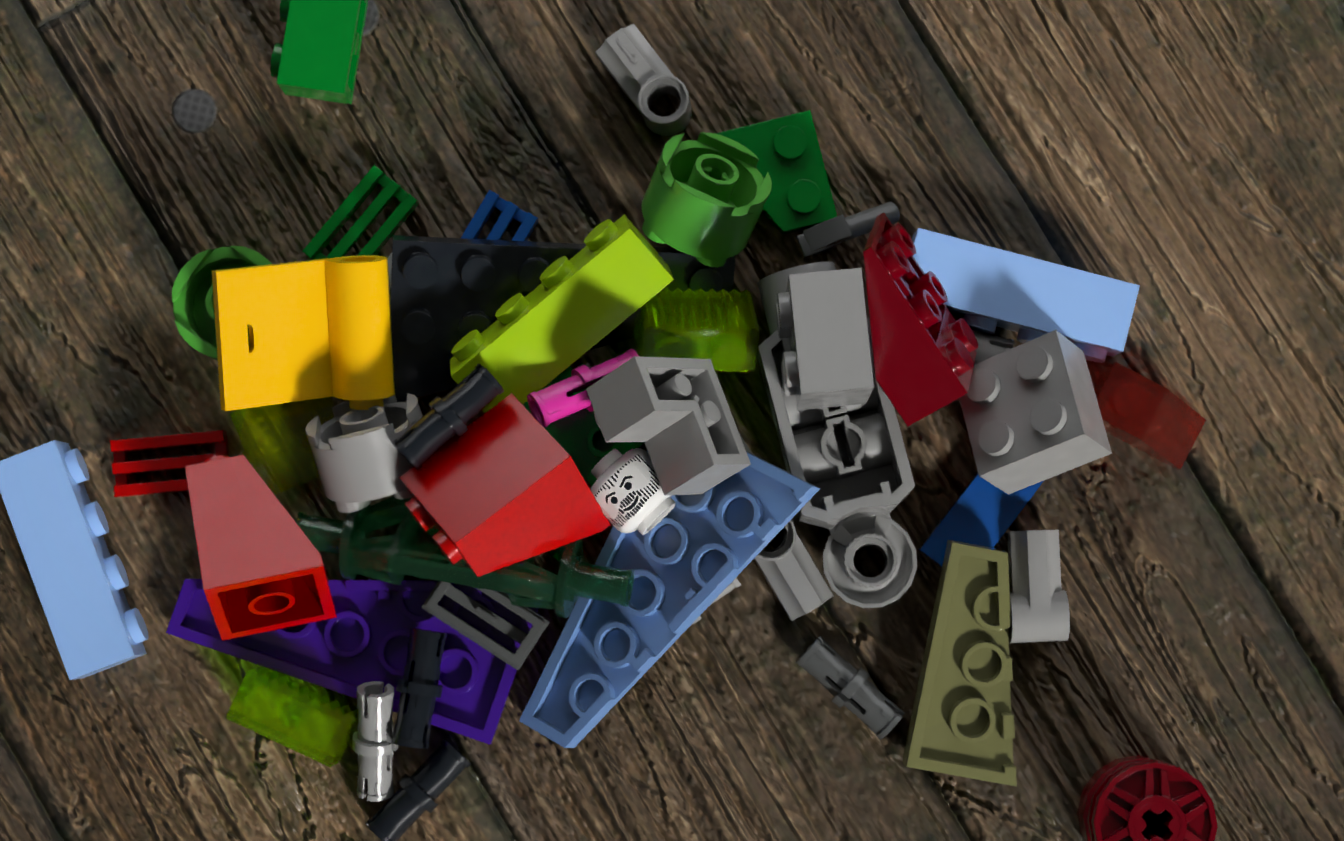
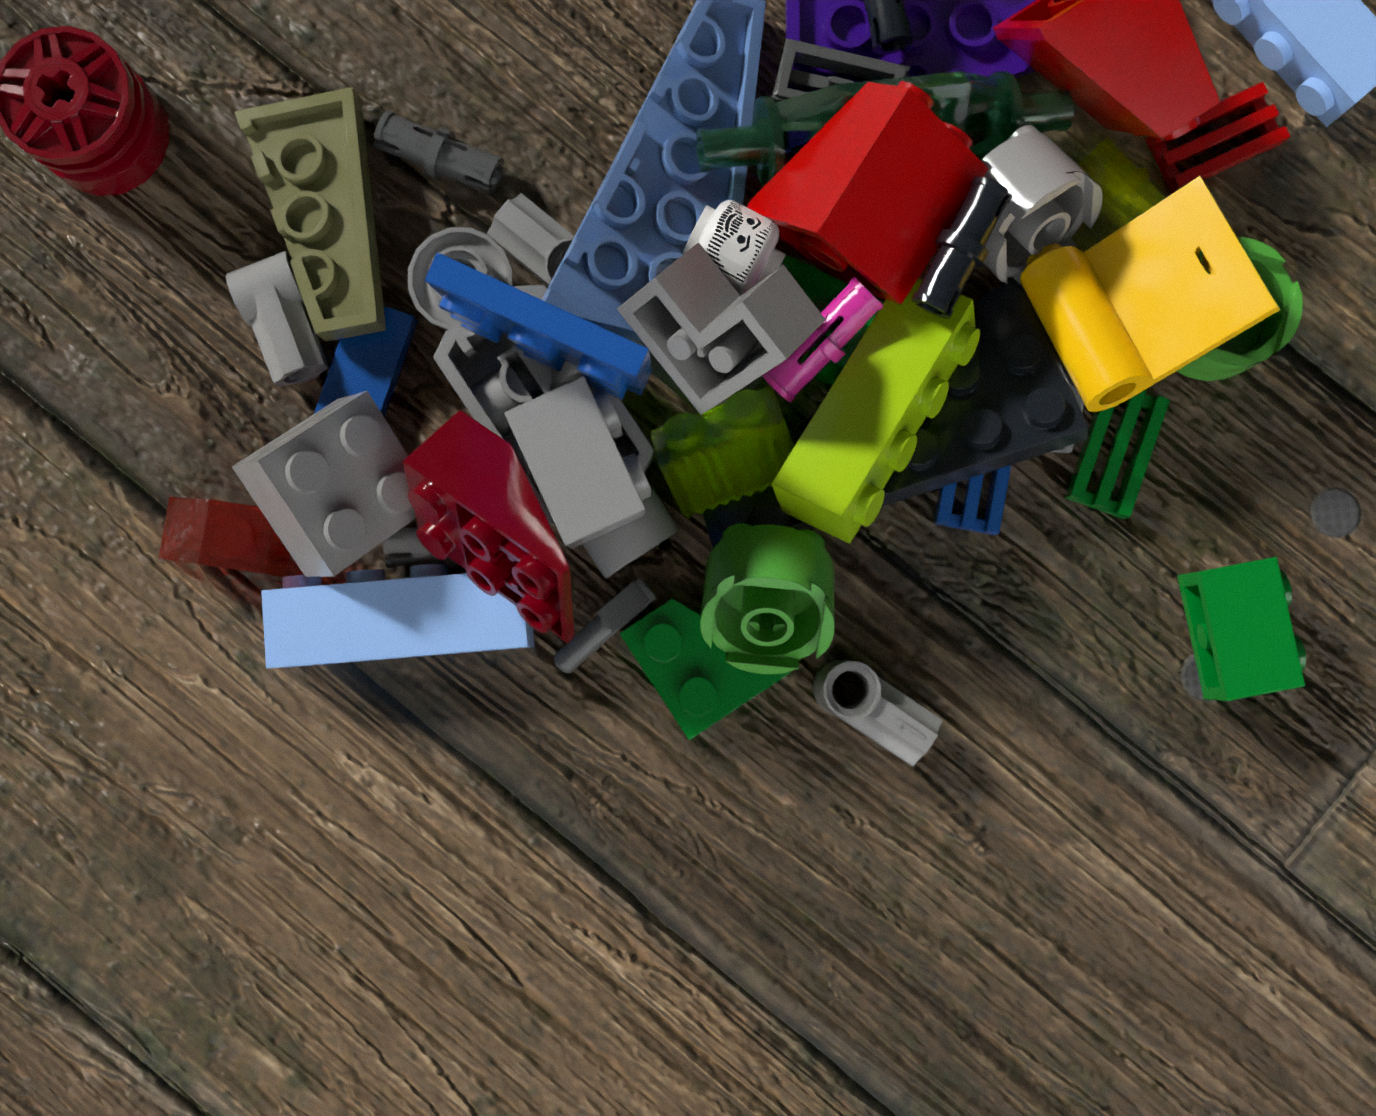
camera: 160 degrees right, 0 degrees up
none -> blue plate [424,252,652,400]

